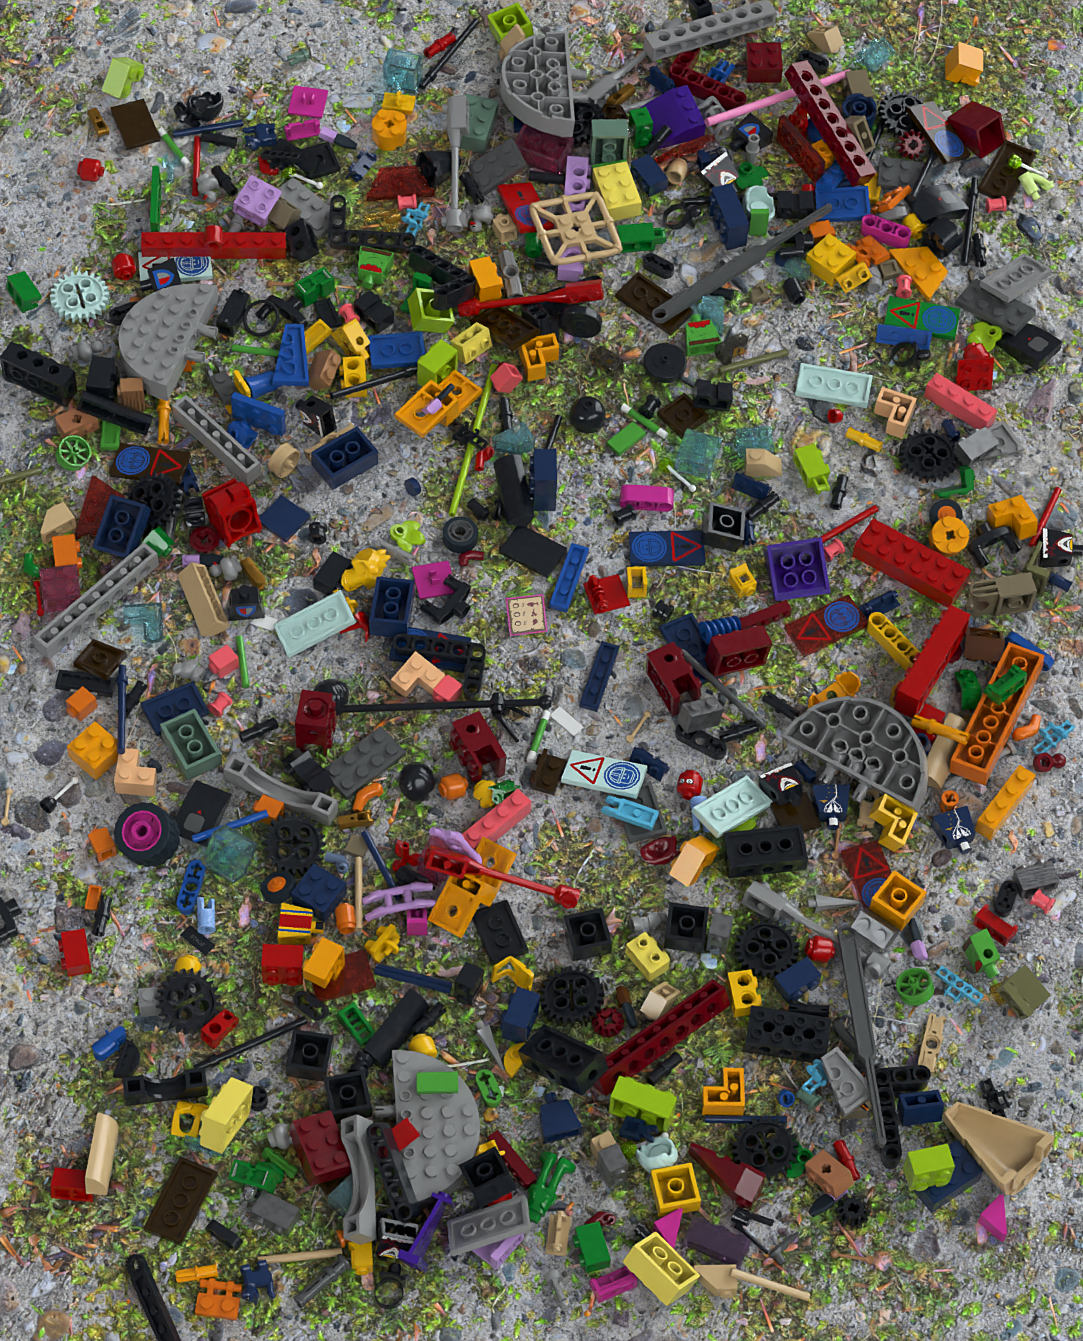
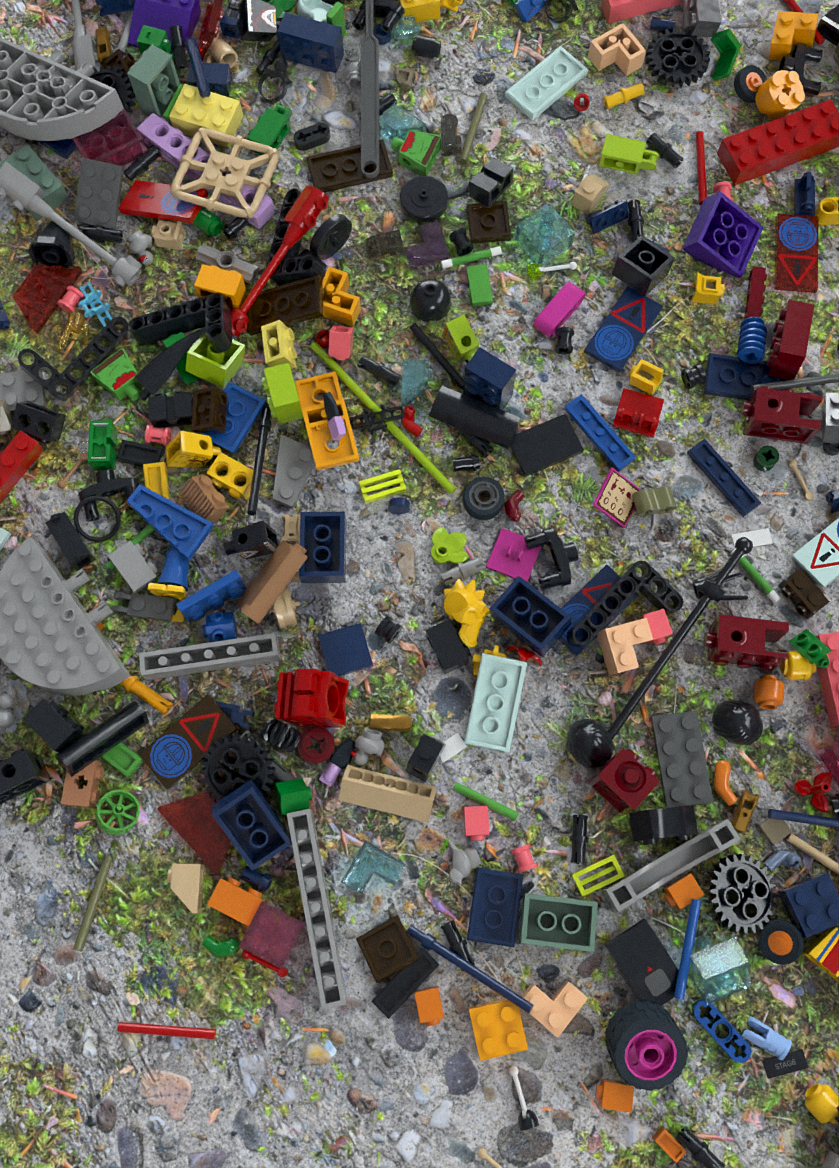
camera: 50 degrees left, 15 degrees up
medium nougat brick [117,377,146,412] -> none
clear light blue bracket [735,426,775,457] -> none
none -> light grey brick [108,540,158,594]
none -> black piece [134,327,205,401]
none -> dark blue axle [185,37,211,98]
none -> dark brown bracket [191,386,228,434]
none -> medium nougat door [236,540,308,624]
none -> dark blue pin [240,865,272,892]
none -> light grey wing [273,435,315,509]
none -> neon yellow tile [359,469,406,504]
none -> clear purple plate [405,221,449,269]
none -> lime torso [442,314,479,364]
none -> neon yellow tile [571,855,625,897]
none -> olive axle [632,486,677,517]
none -> dark green wheel [753,445,779,472]

